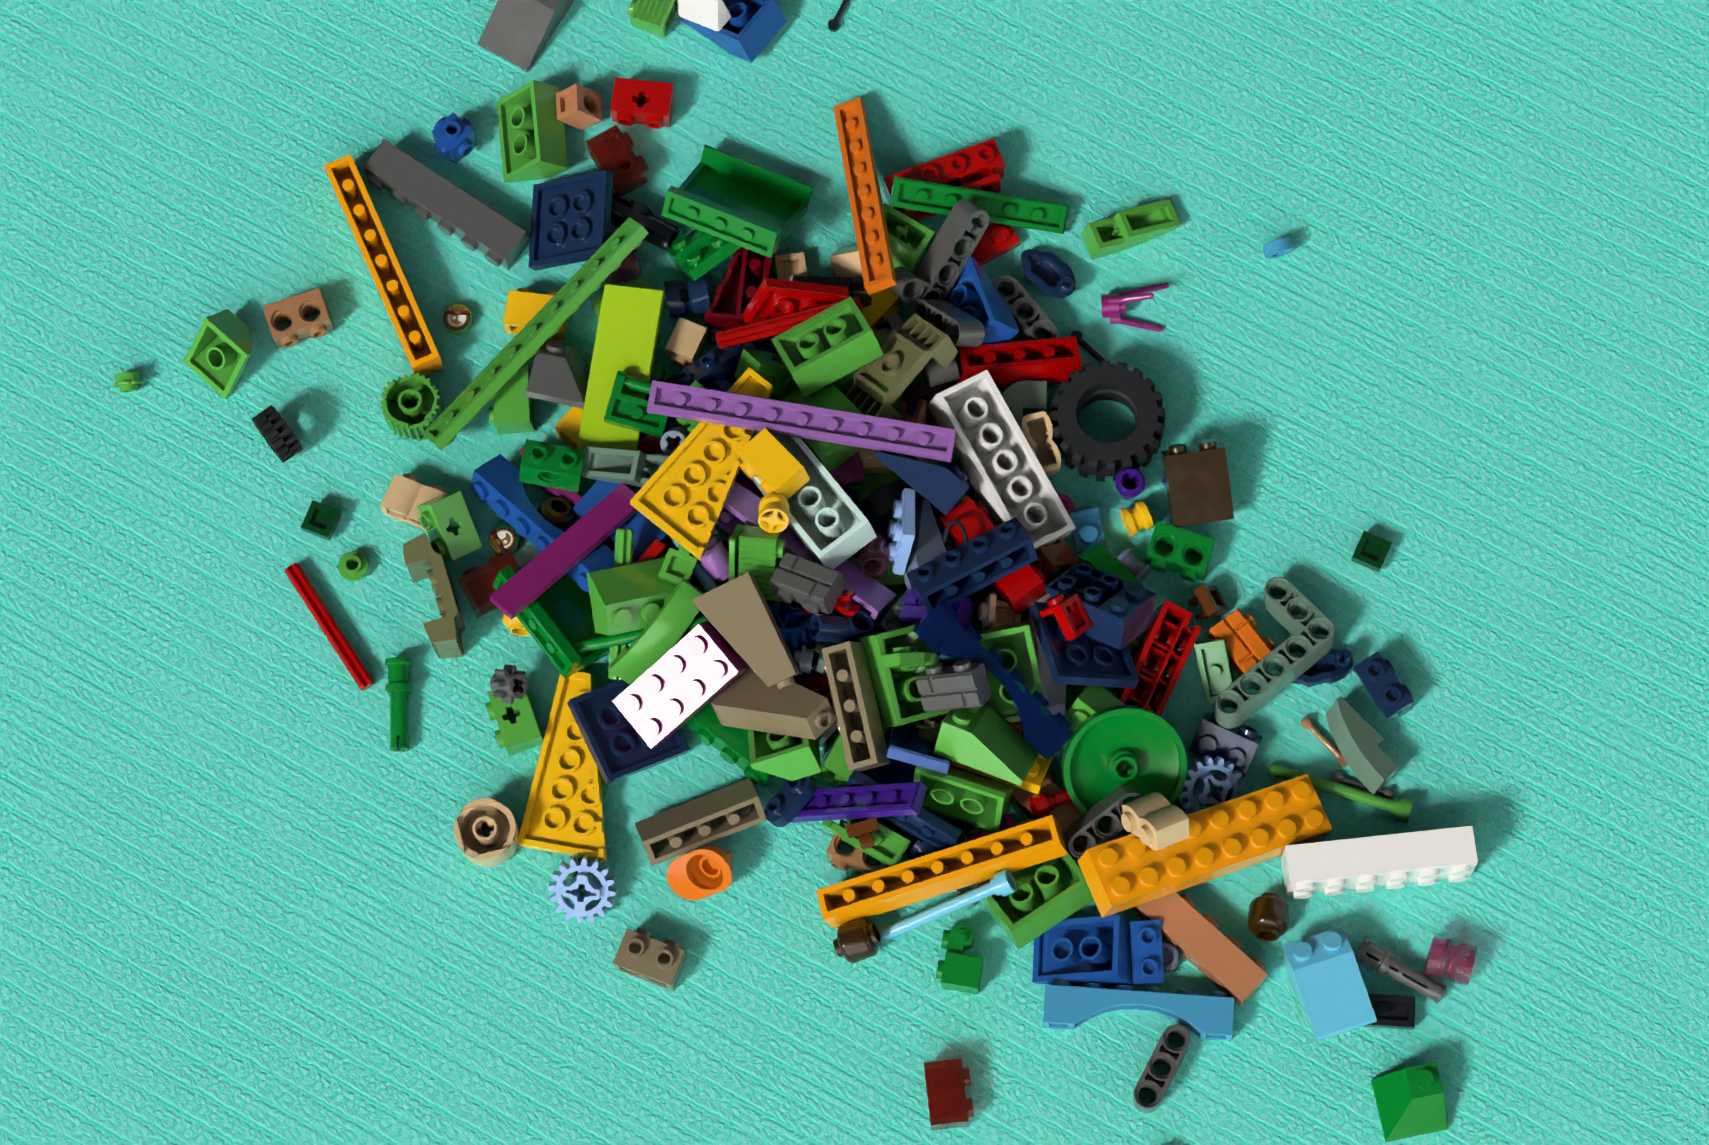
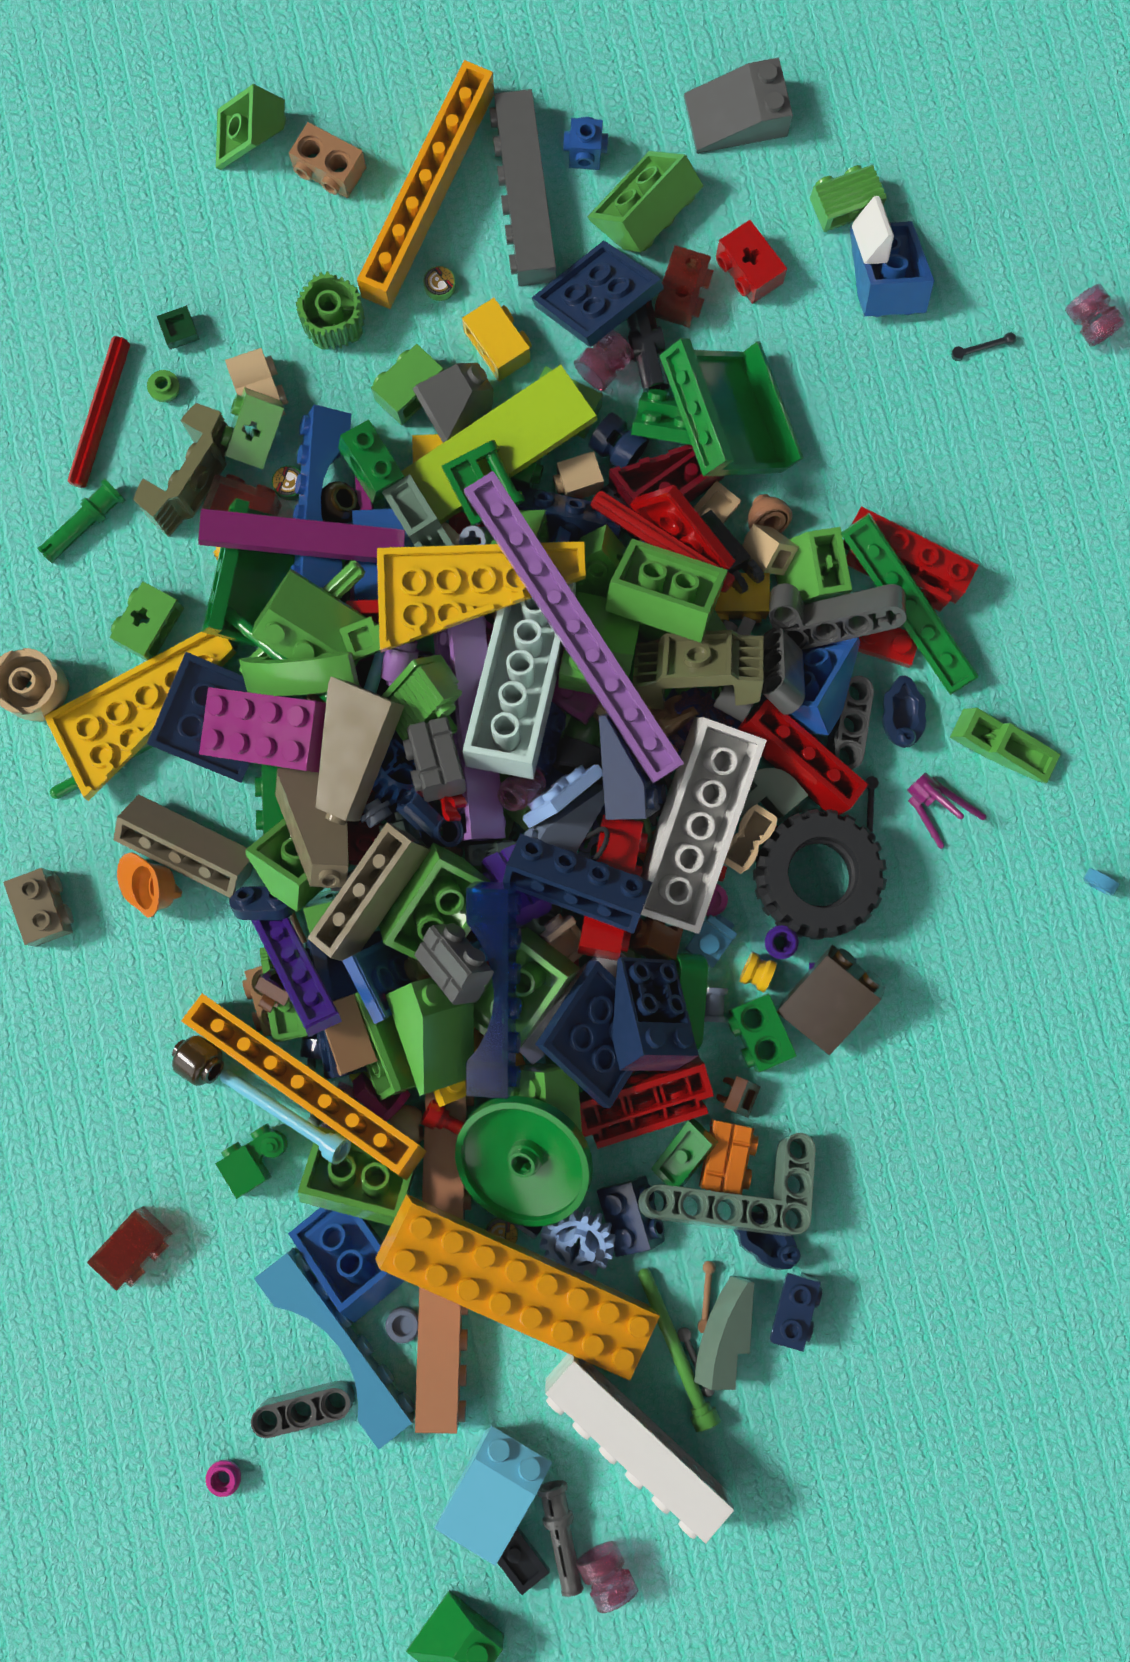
camera: 40 degrees right, 10 degrees up
bright green plate [113,372,143,392] -> none
black tyre [252,405,303,463] -> none
bright green plate [422,217,649,450] -> none
dark grey gear [490,664,528,704] -> none
light blue gear [548,855,617,924] -> none
nougat brick [556,83,603,130] -> none
yellow brick [737,428,810,500] -> none
yellow wheel [758,494,789,533] -> none
orange plate [833,97,897,295] -> none
bright green plate [881,647,939,668] -> none
red bracket [1039,593,1093,641] -> none
dark grey beam [1063,784,1142,858] -> none
tan brick [1121,792,1190,850] -> none
blue hinge [1130,919,1164,984] -> none
dark brown head [1247,893,1289,942] -> none
dark green plate [1351,531,1392,572] -> none
none -> medium nougat hinge [325,994,377,1075]
none -> nougat brick [748,494,793,533]

